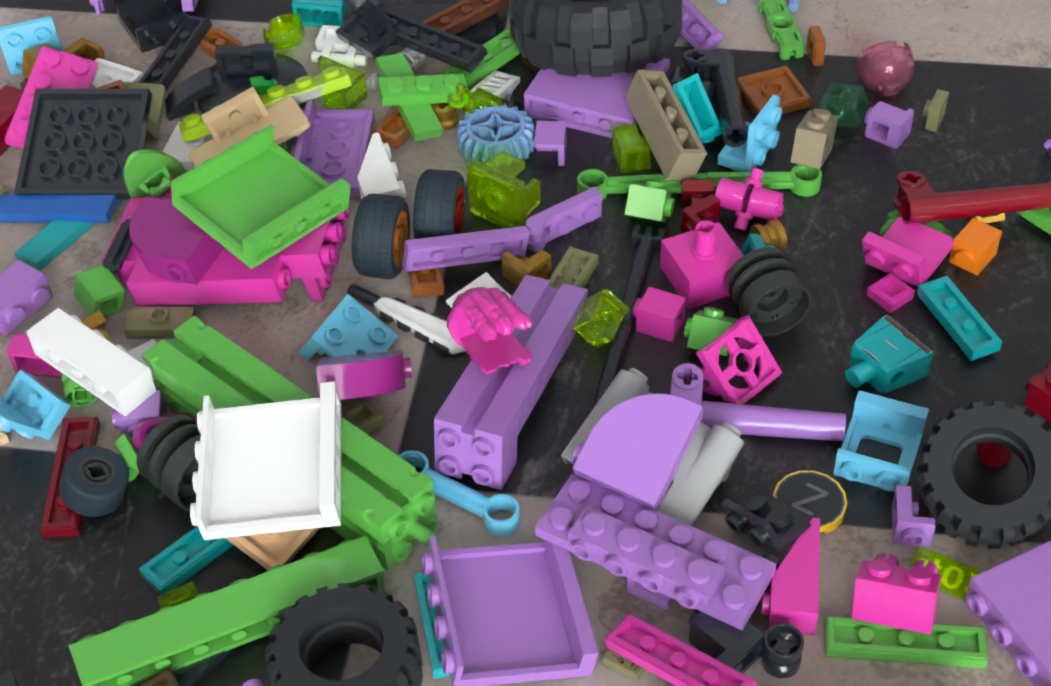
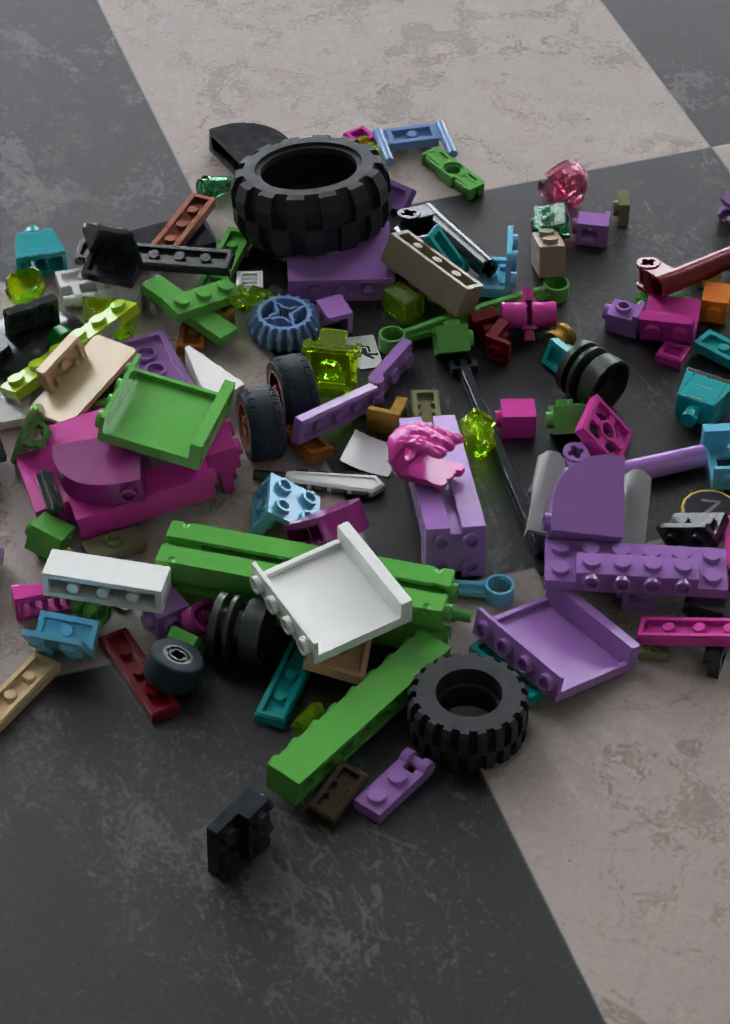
camera: 30 degrees left, 5 degrees down
dark pink brick [660,220,744,309] -> none
dark orange tile [738,66,812,117] -> none
dark orange tile [806,26,826,66] -> none
none -> white sticker [344,335,382,370]
none -> medium lavender brick [602,299,646,339]

